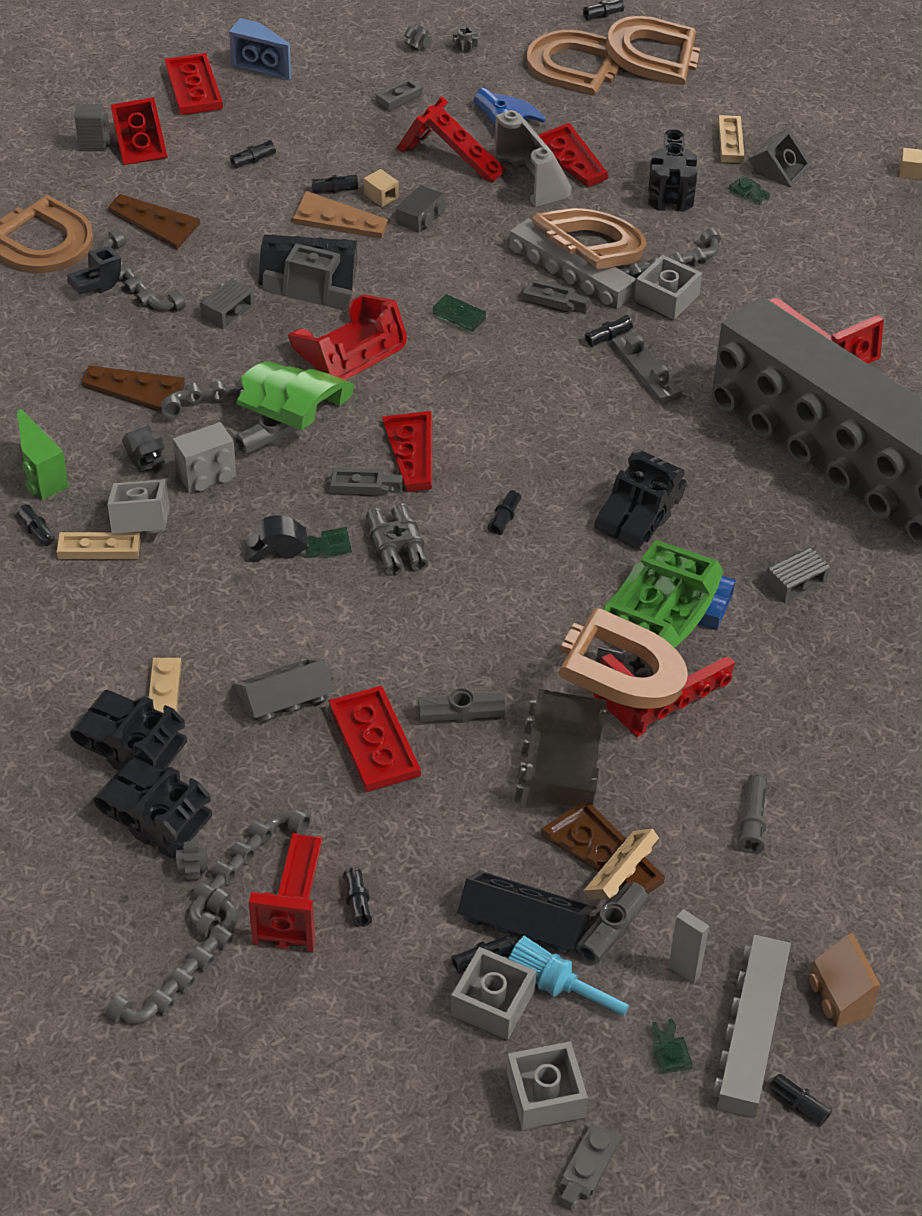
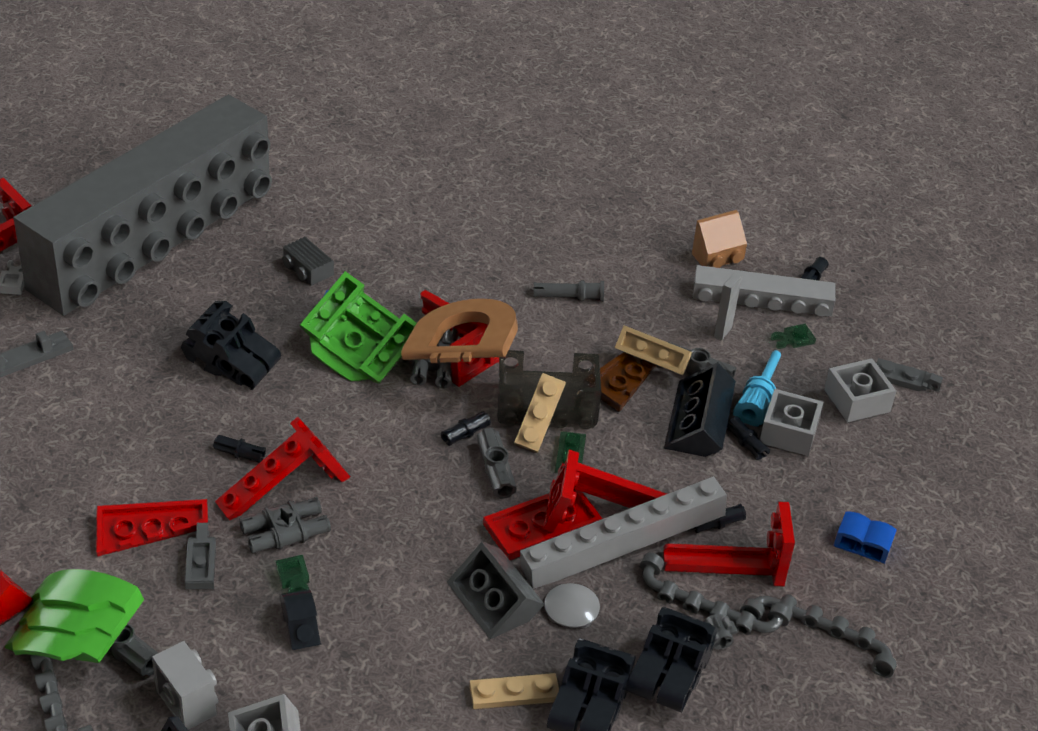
camera: 100 degrees left, 5 degrees down
none -> red bracket [215,417,351,520]
none -> black pin [441,411,491,446]
none -> tan plate [514,373,566,453]
none -> light grey brick [520,476,727,589]
none -> red bracket [543,449,667,532]
none -> light grey dish [544,583,600,628]
none -> clear green plate [555,431,586,473]
none -> blue brick [834,511,897,564]

